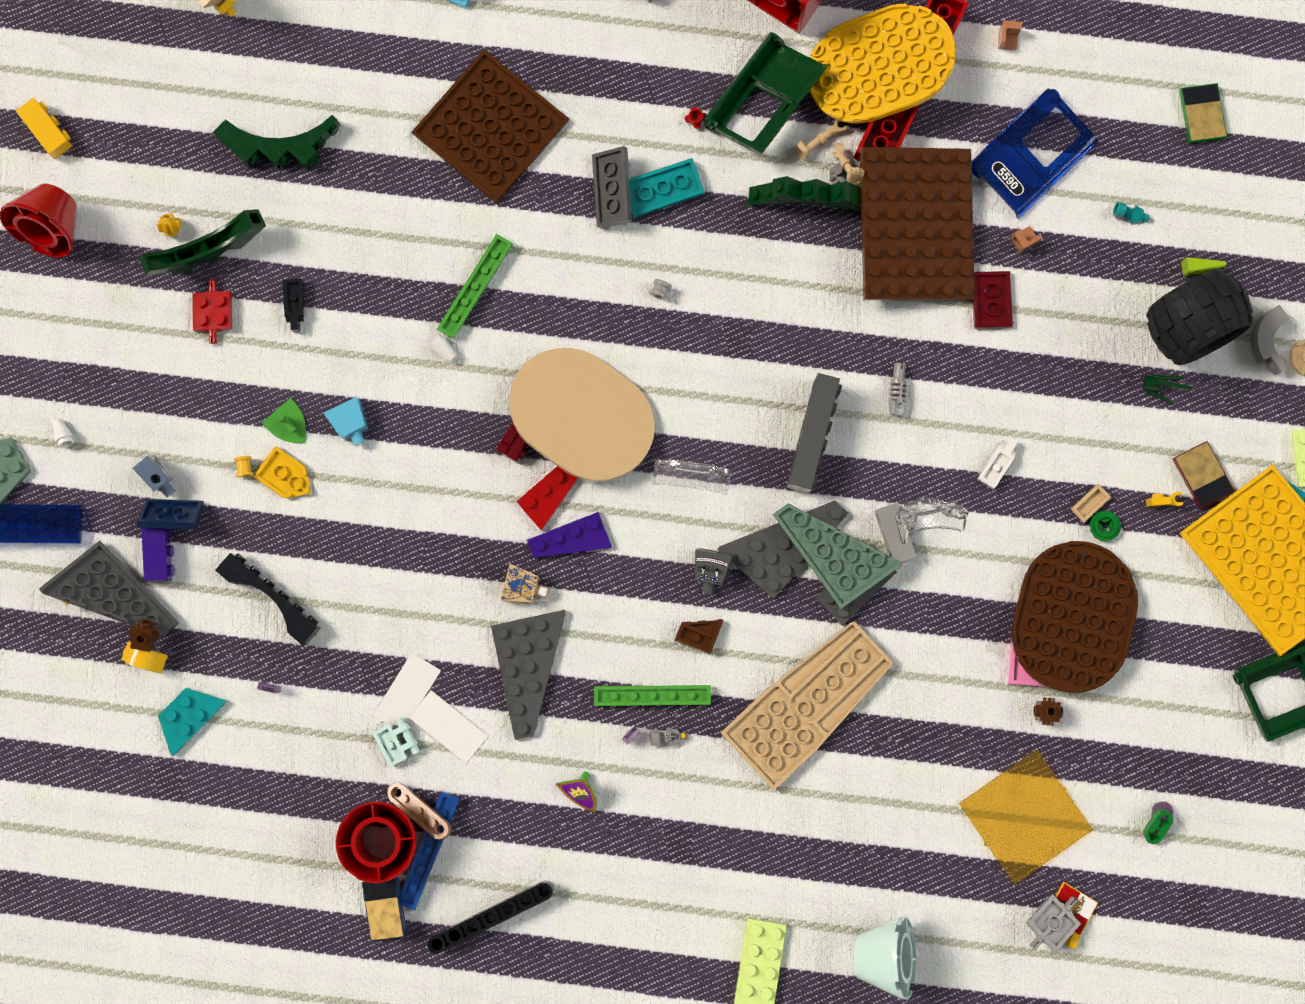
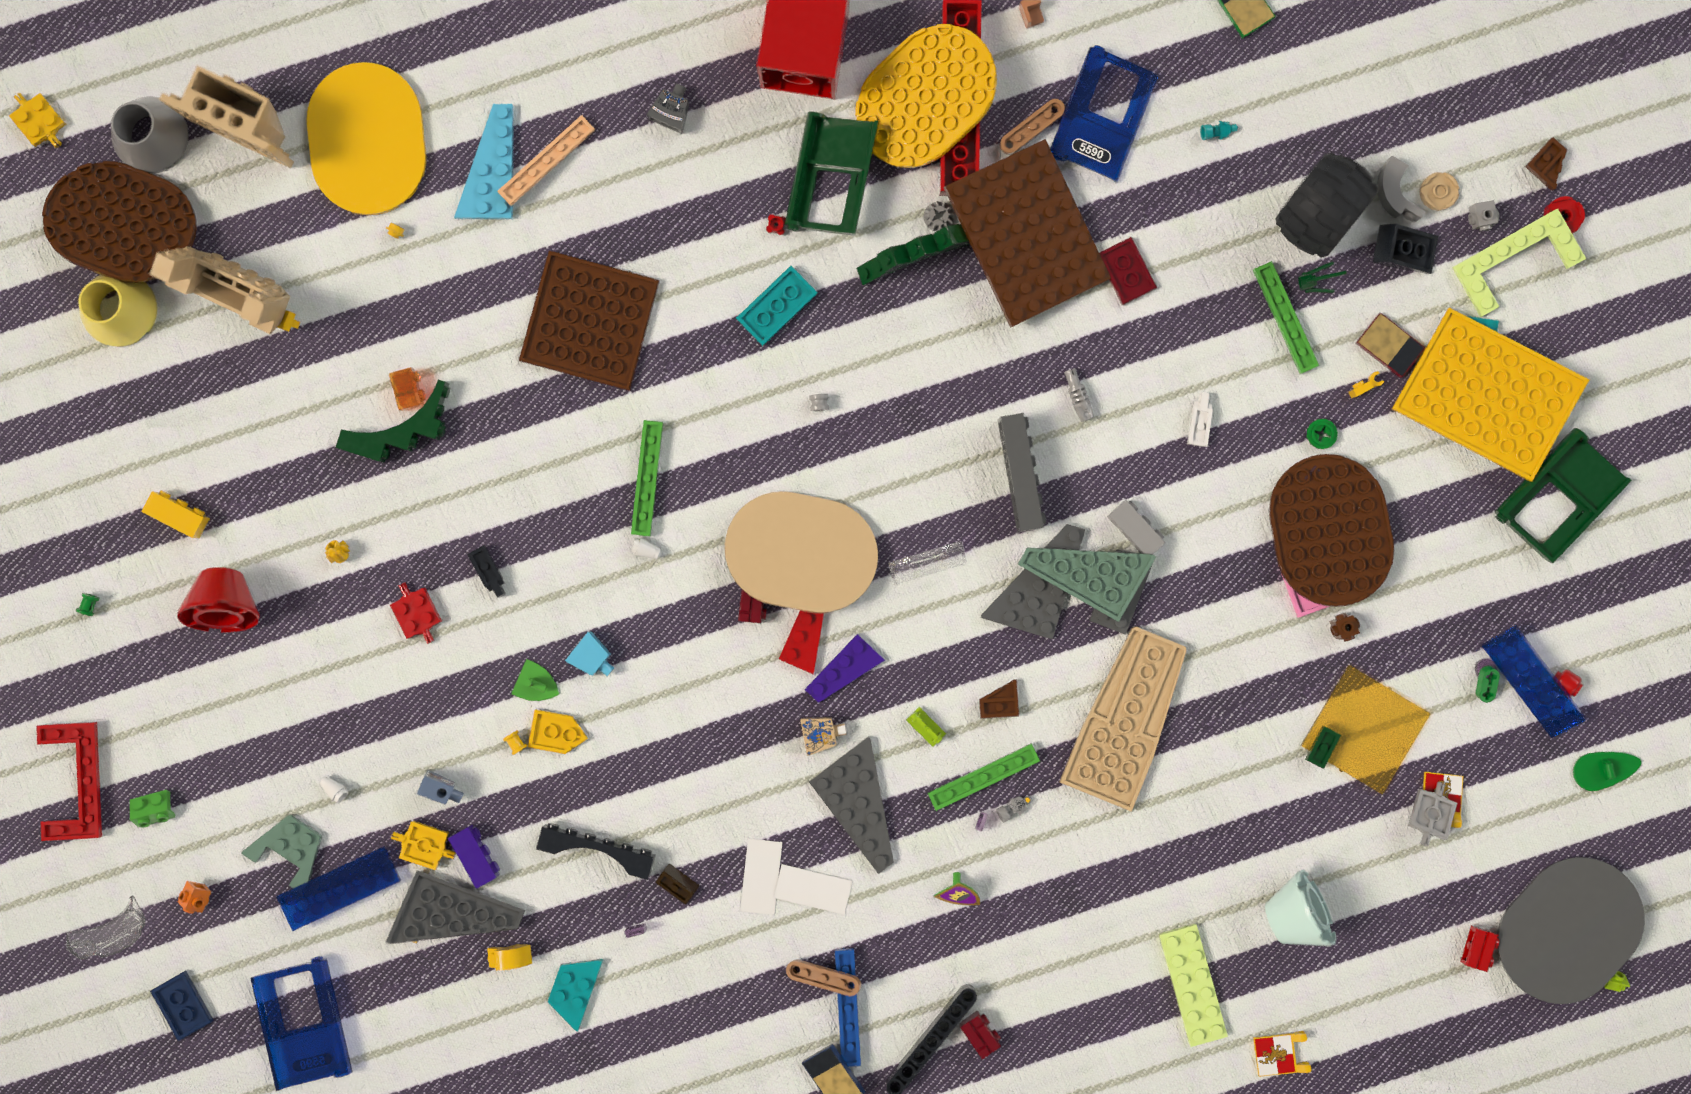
camera: 25 degrees left, 5 degrees up
reddish brown brick [129,619,160,652] -> none
dark blue tile [136,499,204,530] -> none
dark green arch [138,209,266,275] -> none
red cone [336,802,416,883] -> none
light aqua plate [372,717,420,767] -> none
dark grey plate [592,146,632,229] -> none
dark grey torso [695,548,734,594] -> none
tan piece [794,120,847,159] -> none
tan piece [832,143,864,185] -> none
clear windscreen [895,498,969,544] -> none
nougat panel [1010,226,1043,253] -> none
tan tile [1071,484,1111,523] -> none
lime slope [1181,257,1226,276] -> none
none -> clear orange brick [389,367,426,411]
none -> yellow plate [391,821,456,870]
none -> dark brown slope [655,864,699,905]
none -> lime hinge [906,707,946,747]
none -> dark red brick [959,1011,1001,1059]
none -> medium nougat plate [1000,99,1065,155]
none -> bright green plate [1253,261,1319,374]
none -> dark green plate [1305,725,1341,769]
none -> black slope [1373,224,1438,274]
none -> clear blue plate [1482,625,1586,738]
none -> red head [1552,669,1583,698]
none -> green shield [1573,752,1641,791]

